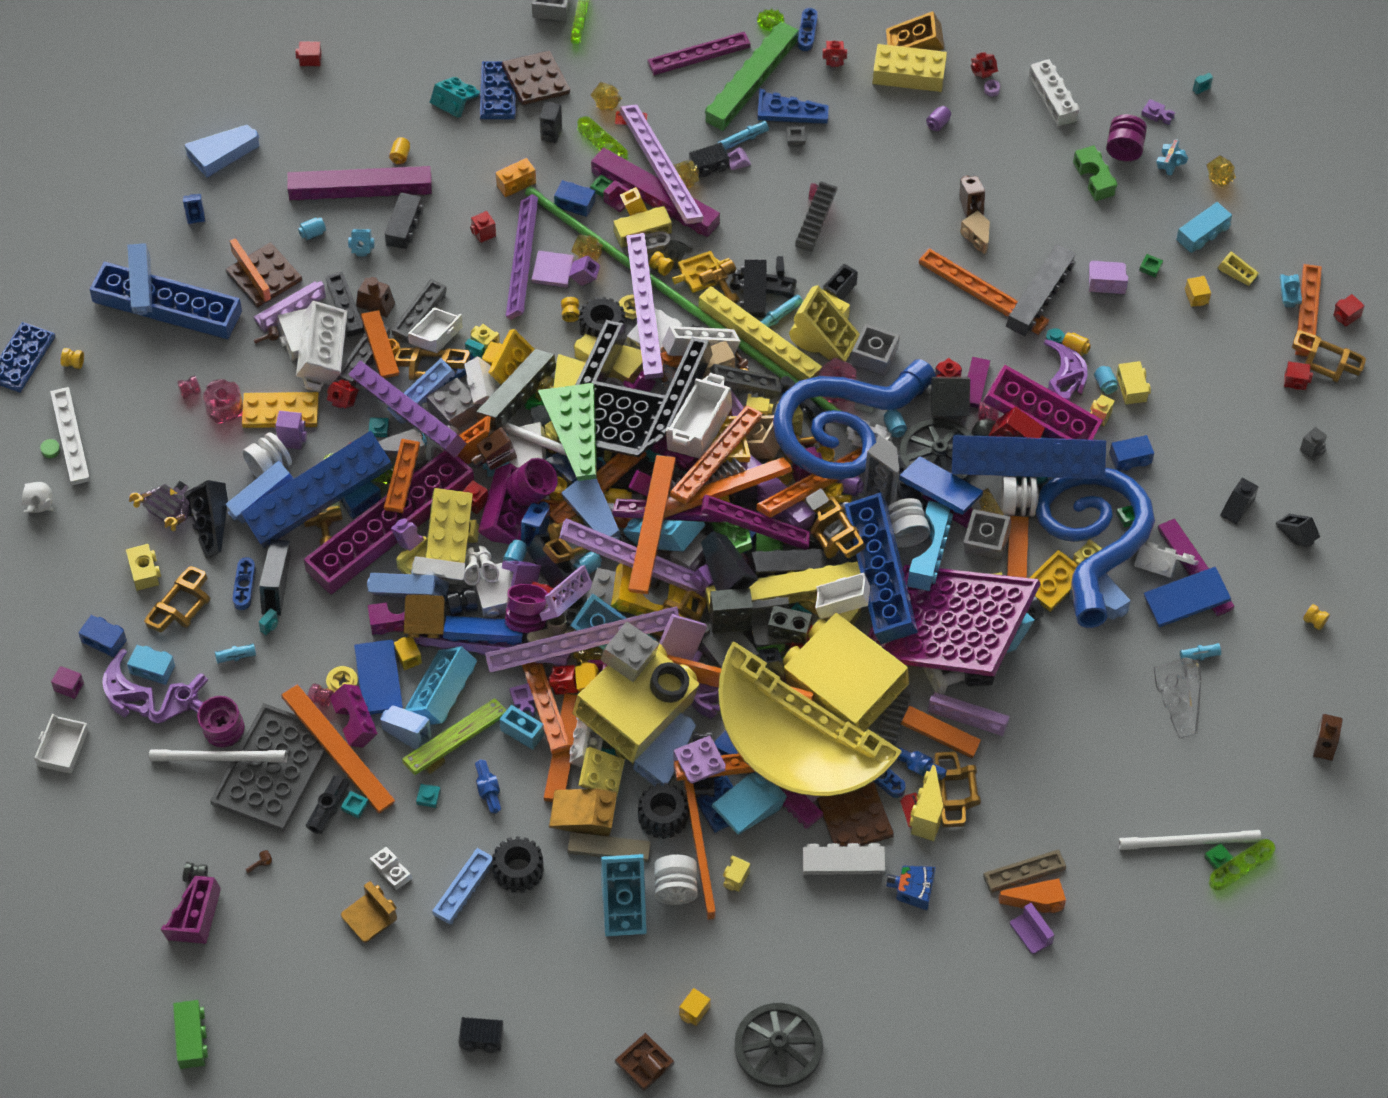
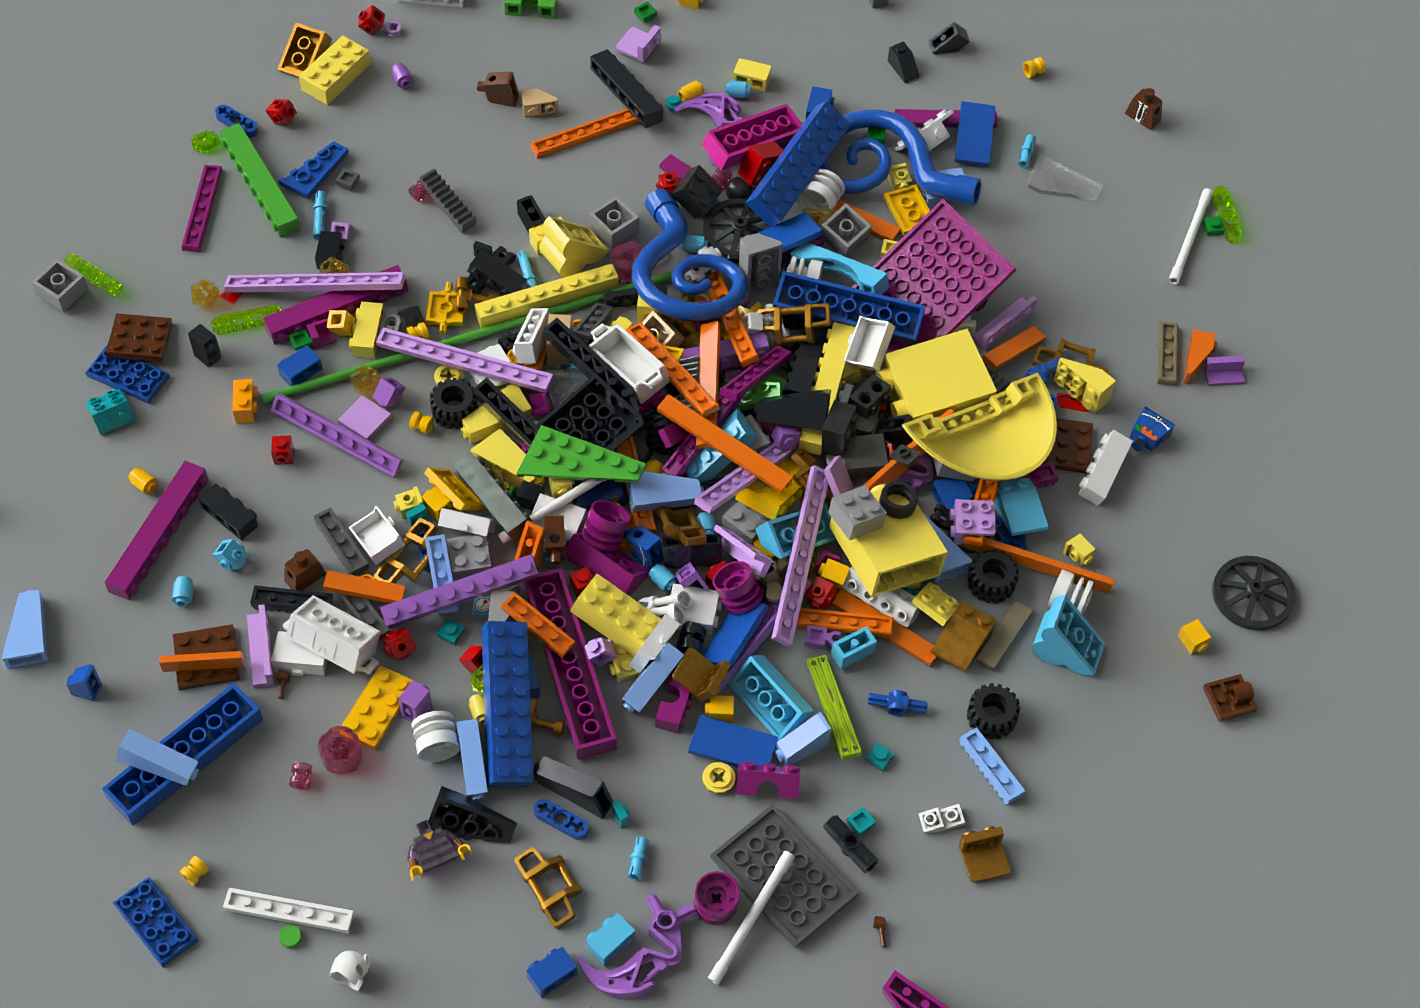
camera: 65 degrees left, 0 degrees up
light yellow brick [126,544,161,591] -> none
pearl dark grey wheel [183,862,208,883] -> none
orange tile [281,684,395,814] -> none
clear pink wheel [307,683,334,708] -> none
black brick [458,1017,504,1053] -> none
light yellow brick [1090,395,1115,426] -> none

